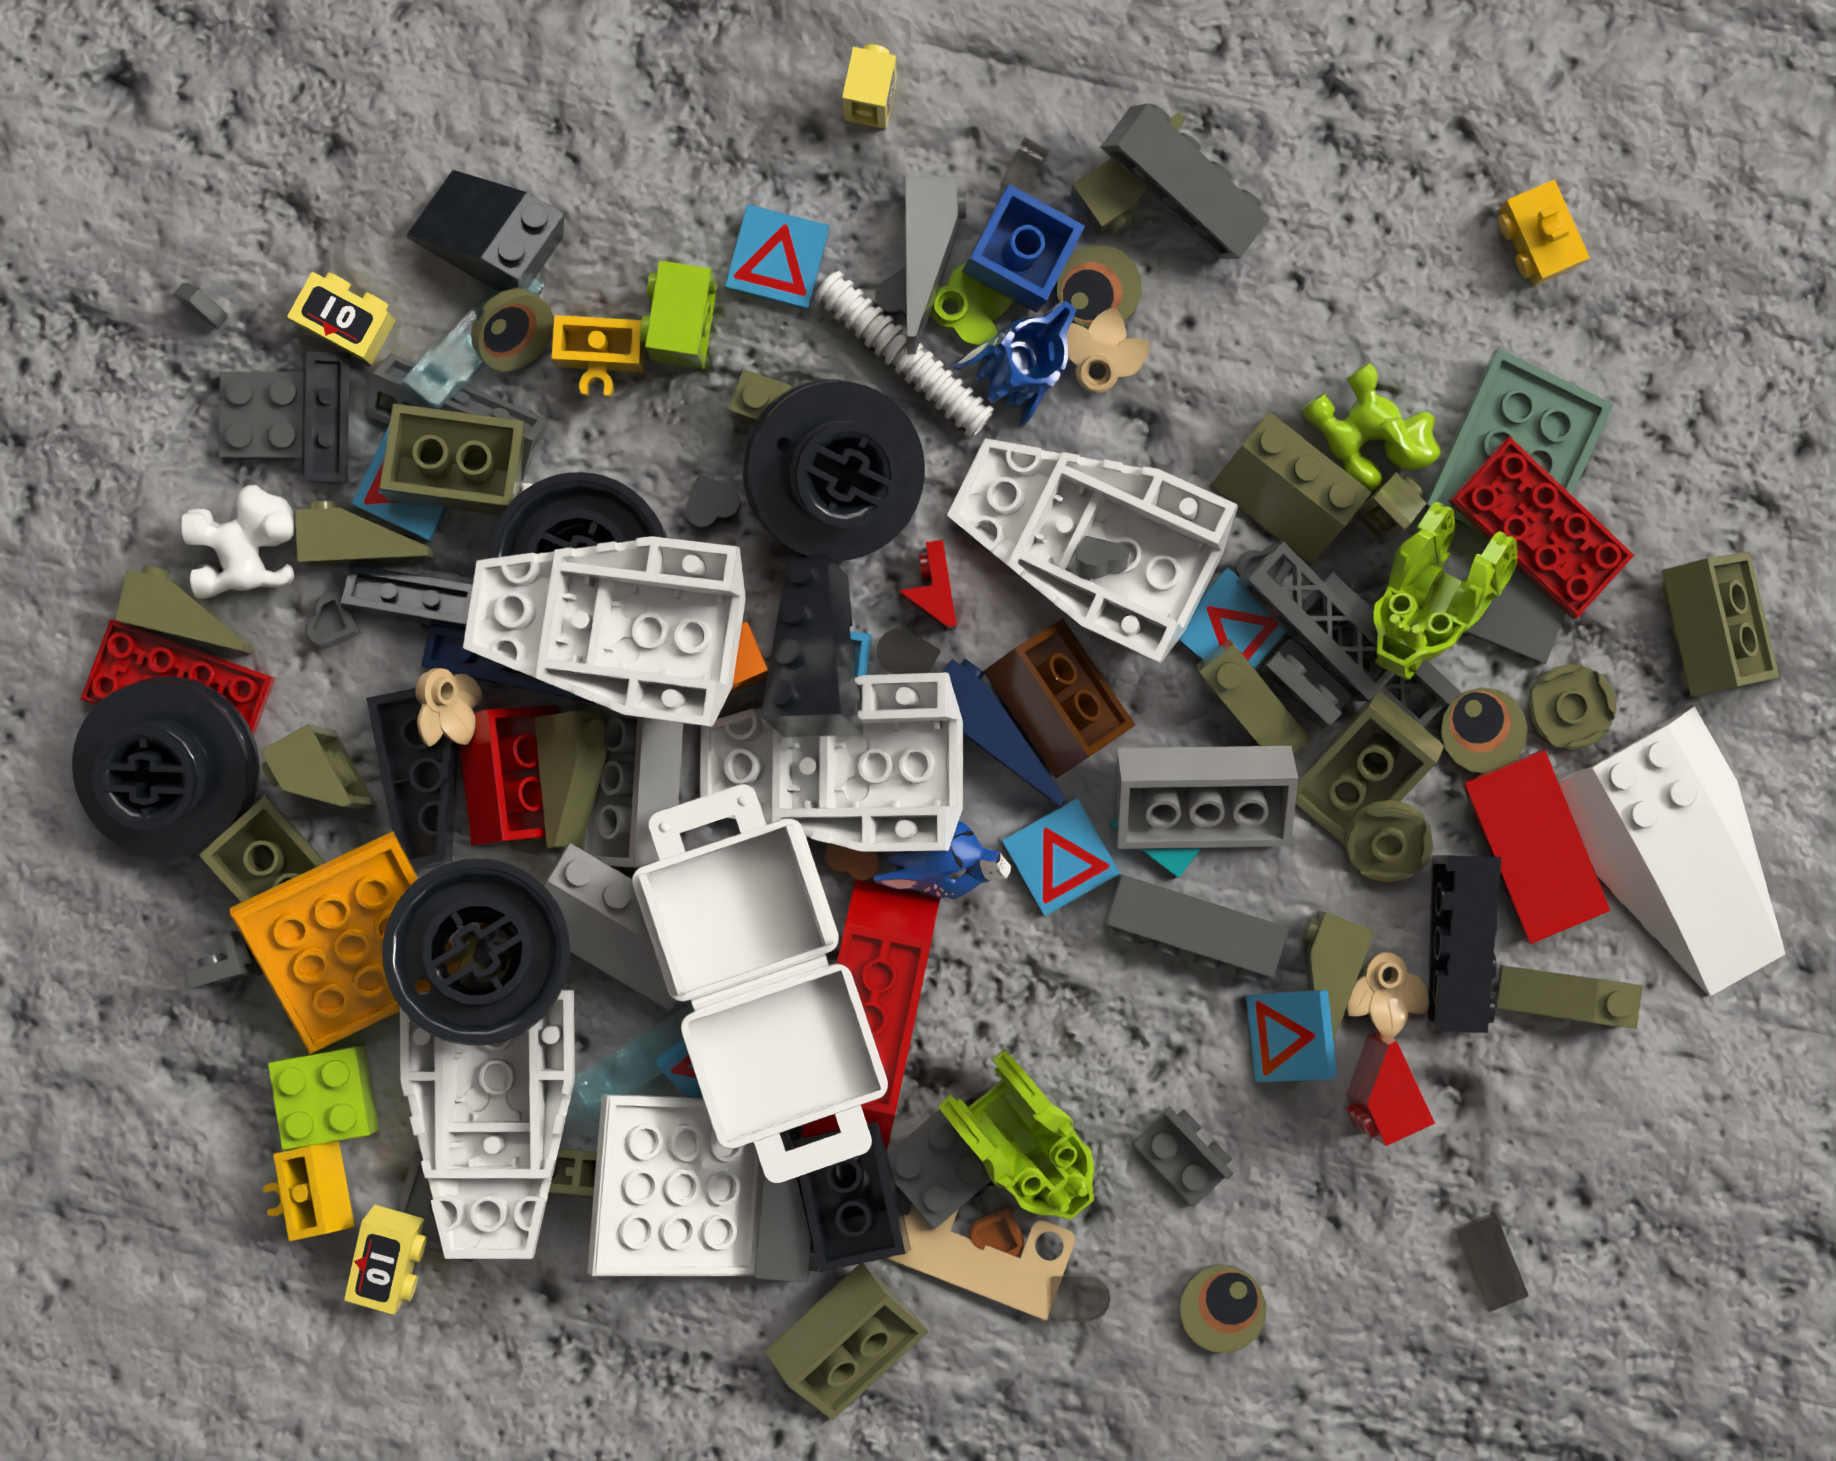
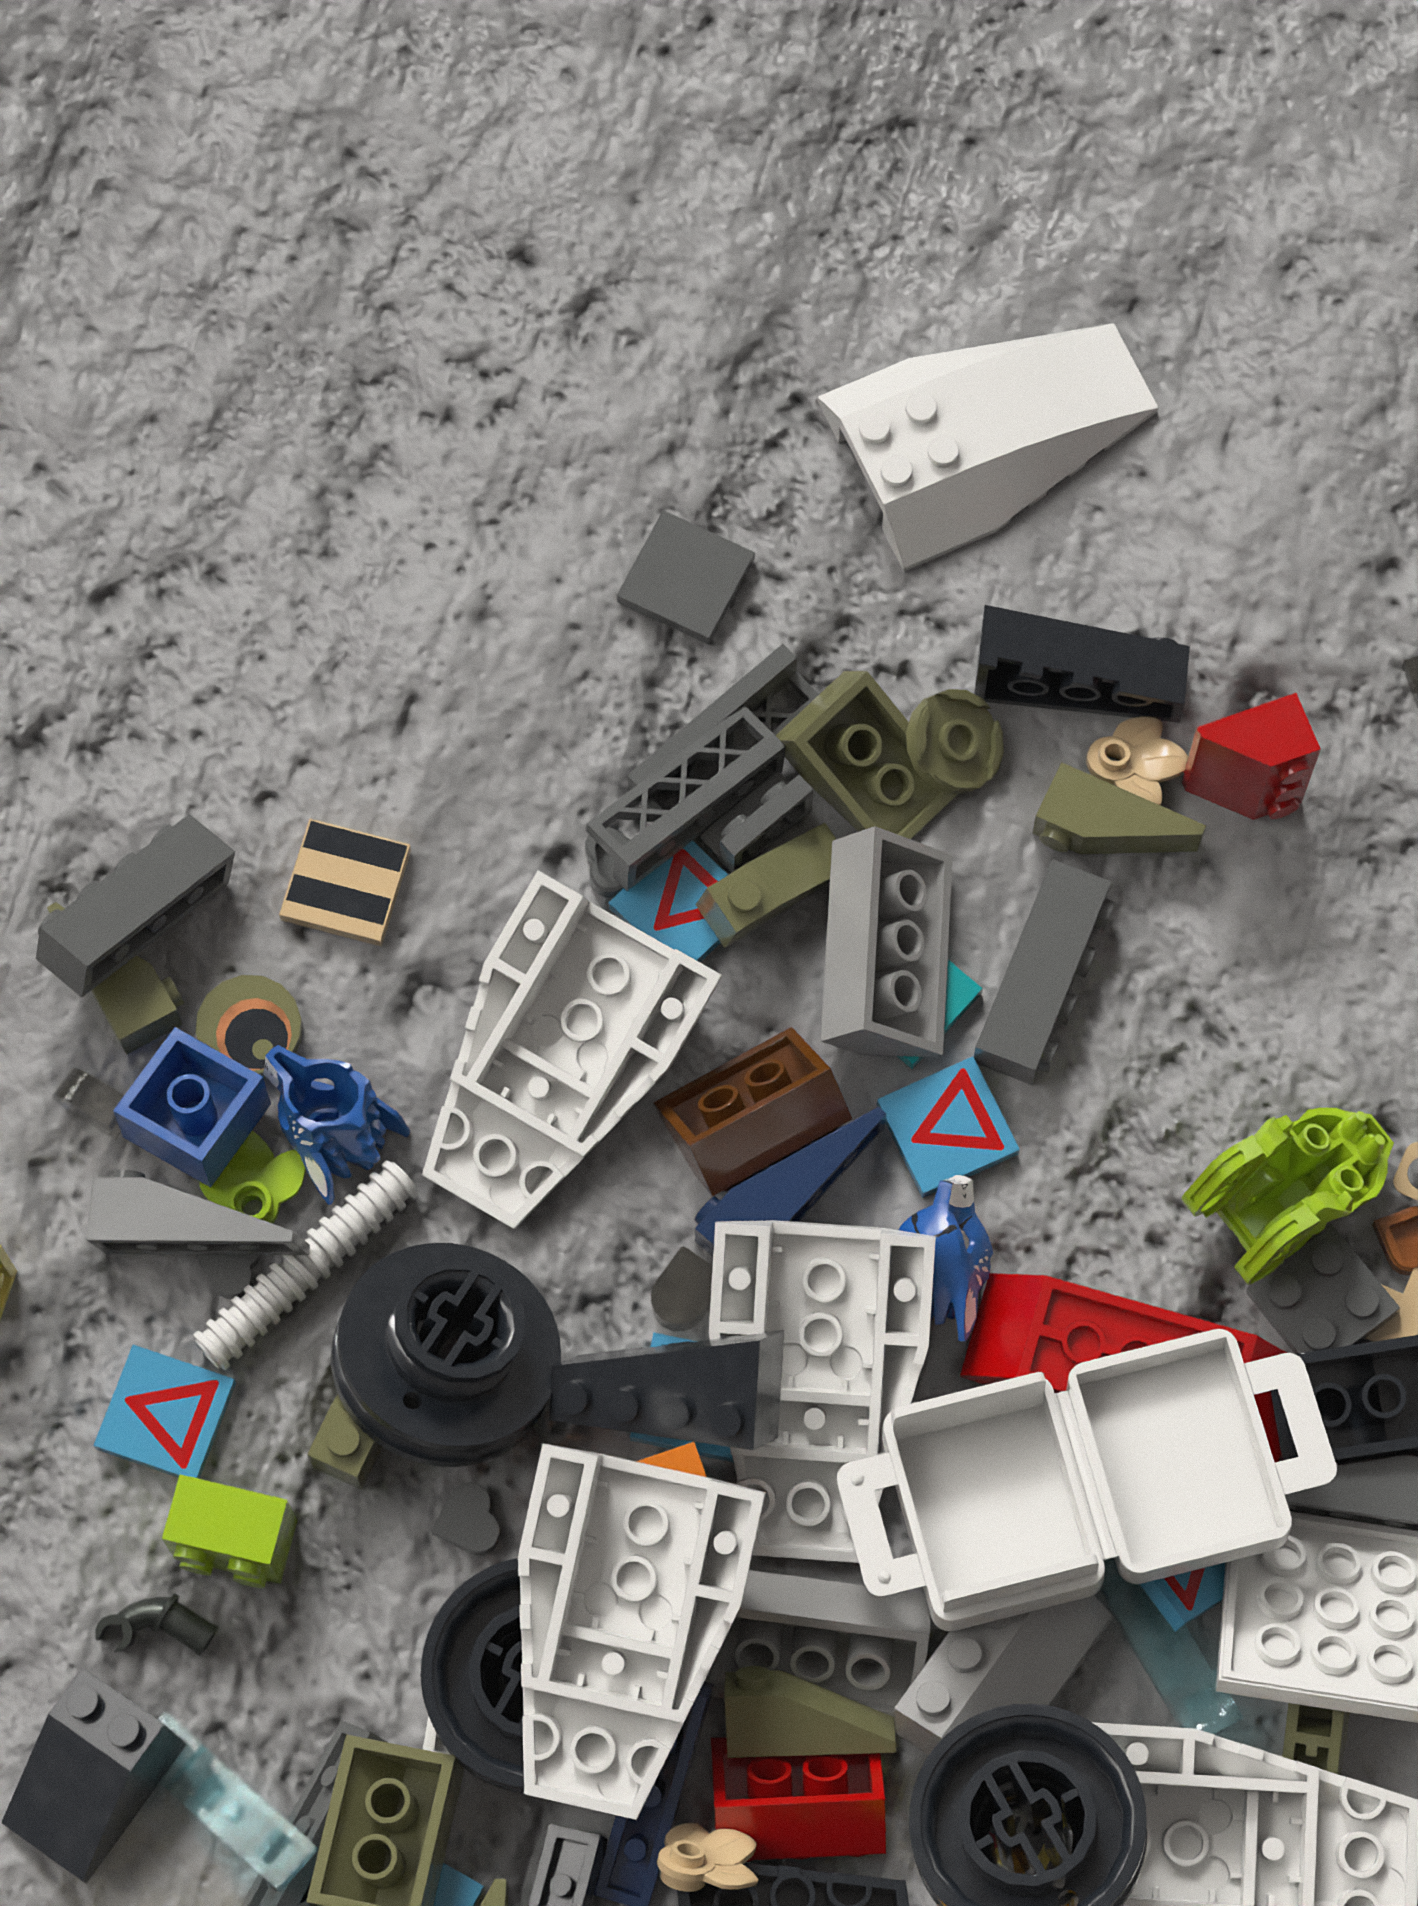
camera: 85 degrees left, 15 degrees down
olive tile [471,288,554,372] -> none
yellow brick [552,315,645,398] -> none
dark orange tile [824,843,880,881] -> none
red slope [898,540,957,630] -> none
tan plate [1067,308,1150,393] -> none
dark grey tile [1074,535,1129,579] -> none
dark grey bracket [1132,1106,1234,1207] -> none
olive slope [1210,412,1372,566] -> none
dark azure tile [1246,990,1337,1082] -> none
lime animal [1301,362,1441,491] -> none
olive slope [1354,473,1427,544] -> none
lime animal [1373,501,1517,680] -> none
sand green plate [1424,348,1614,535] -> none
tile [1438,687,1527,774] -> none
red tile [1448,436,1635,619] -> none
red tile [1462,750,1611,944] -> none
olive slope [1495,965,1643,1029] -> none
yellow brick [1498,179,1590,287] -> none
olive tile [1527,663,1617,750] -> none
olive slope [1662,551,1779,697] -> none
none -> pearl dark grey piece [95,1593,219,1656]
none -> tile [279,819,411,947]

